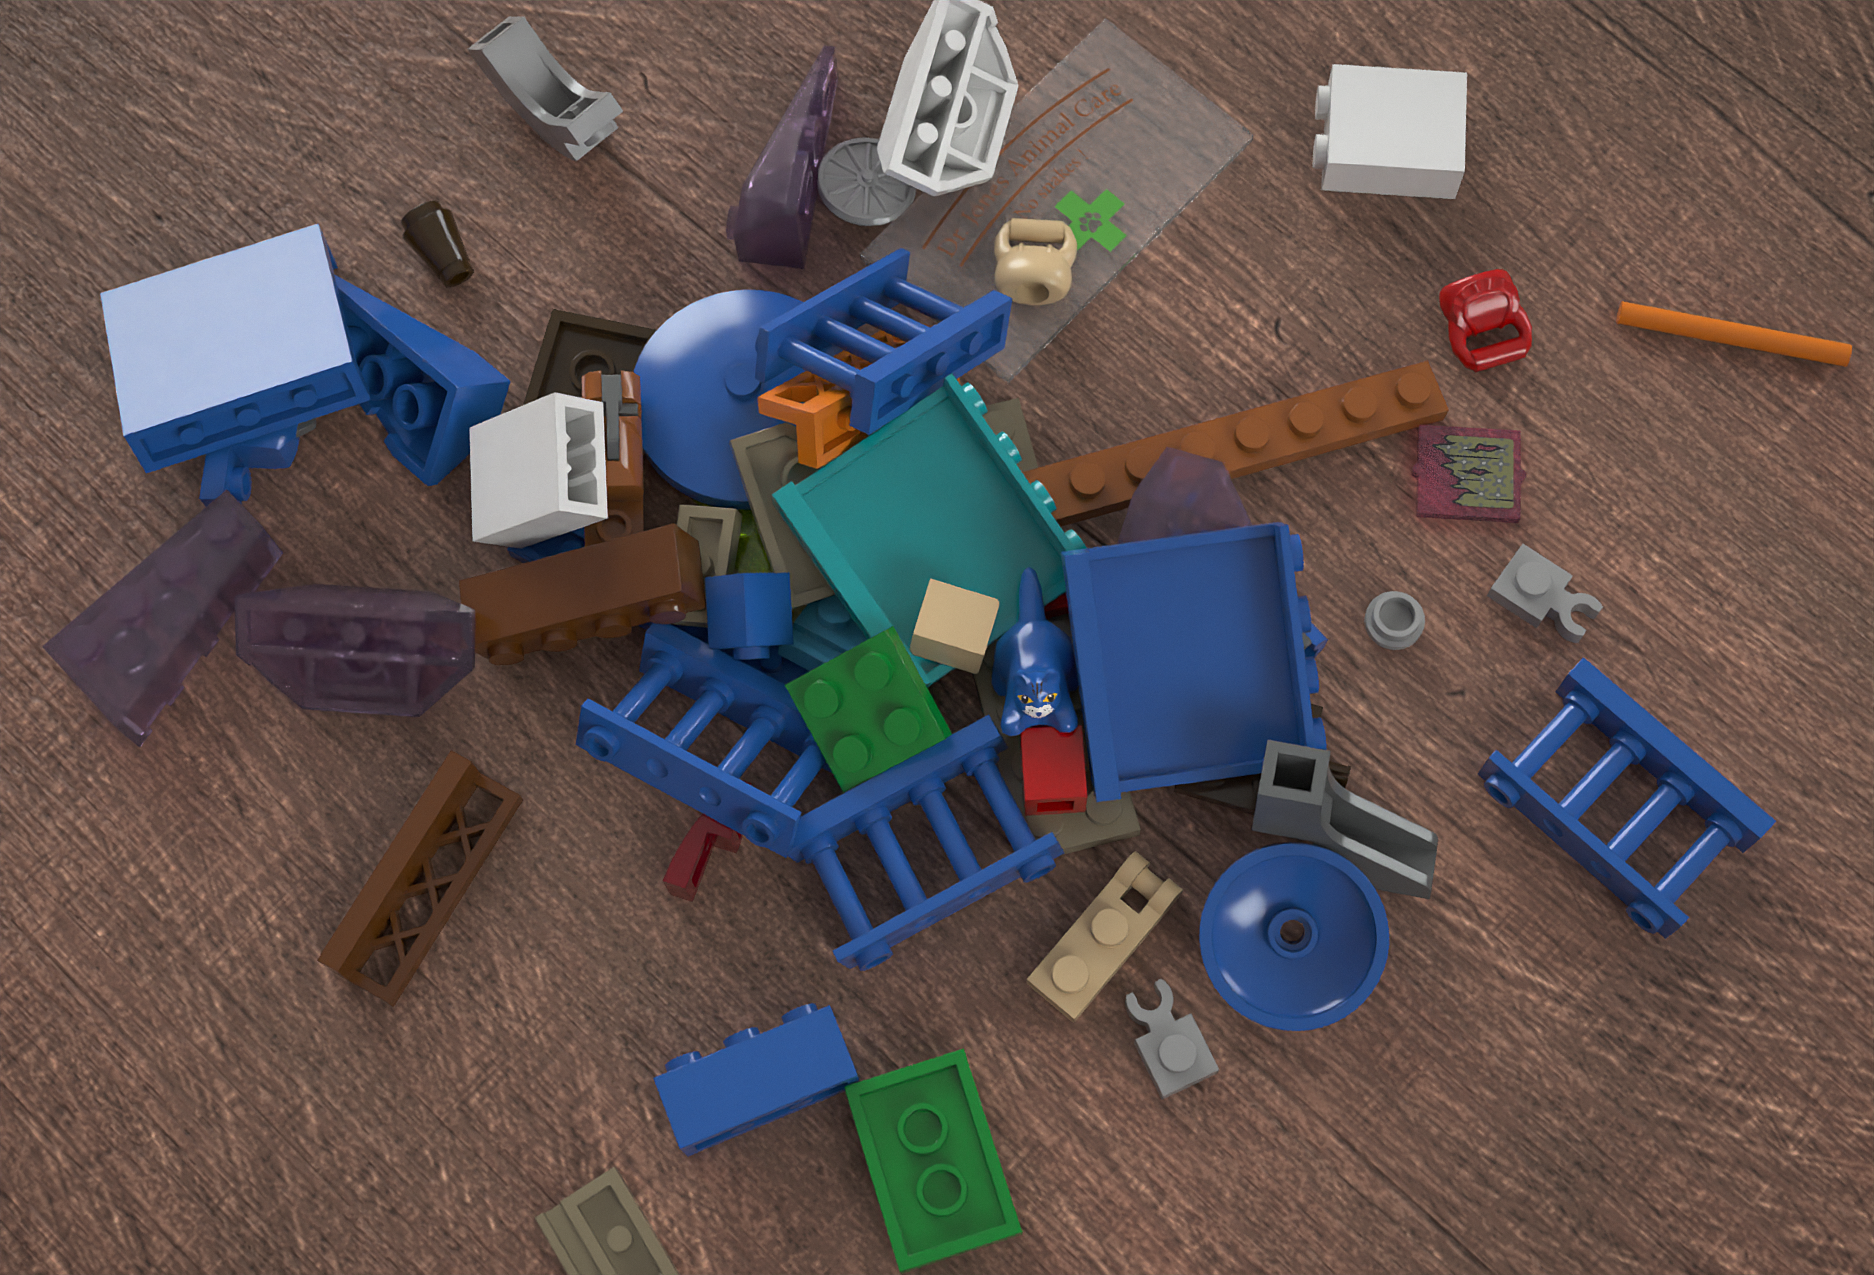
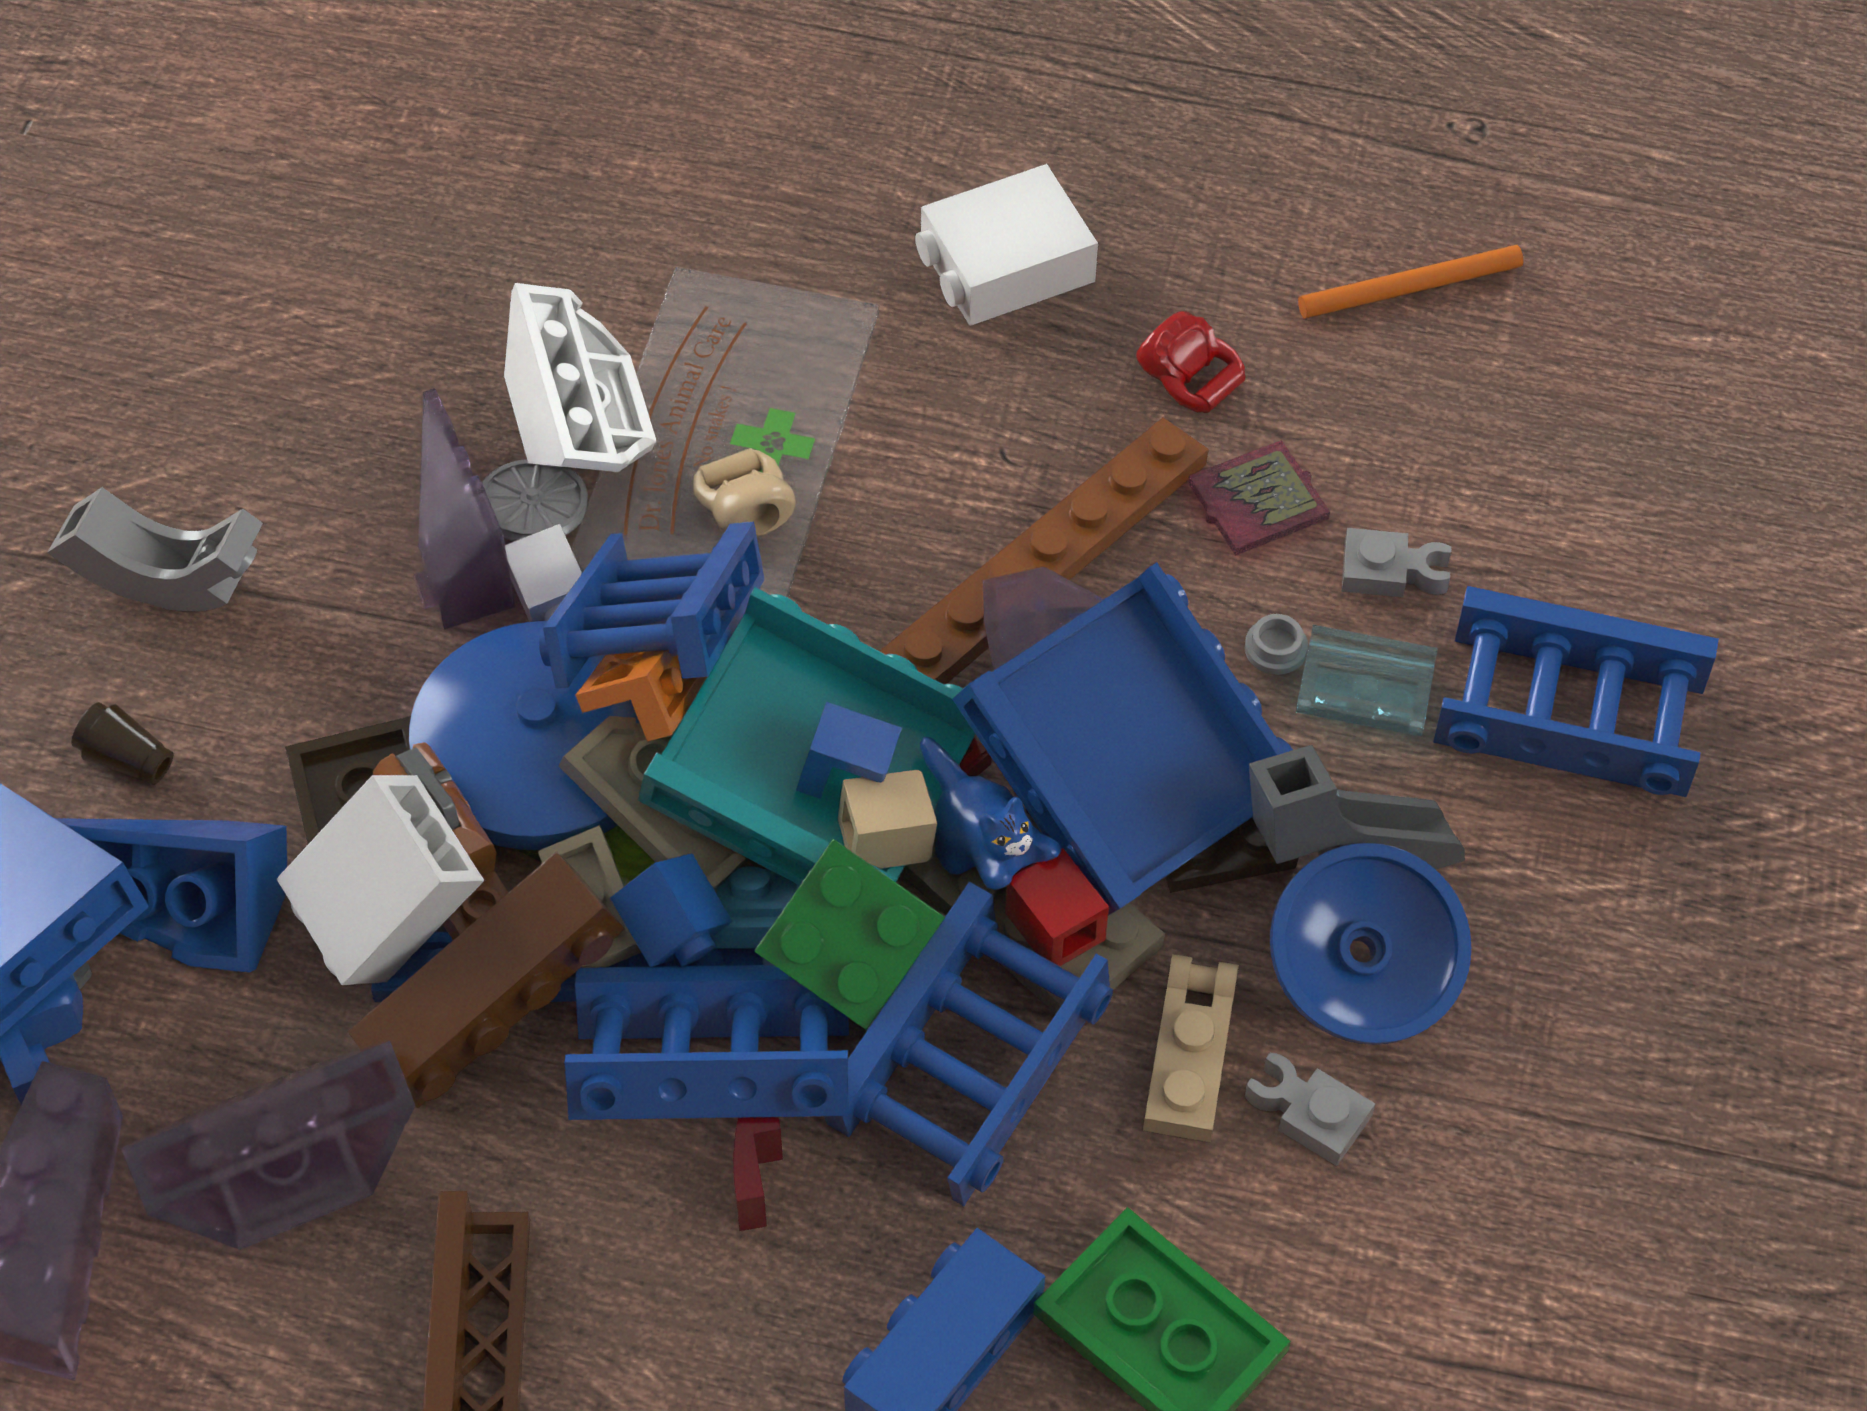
camera: 35 degrees left, 15 degrees down
none -> white brick [501,524,582,622]
none -> blue panel [796,702,902,799]
none -> clear light blue plate [1296,625,1438,737]

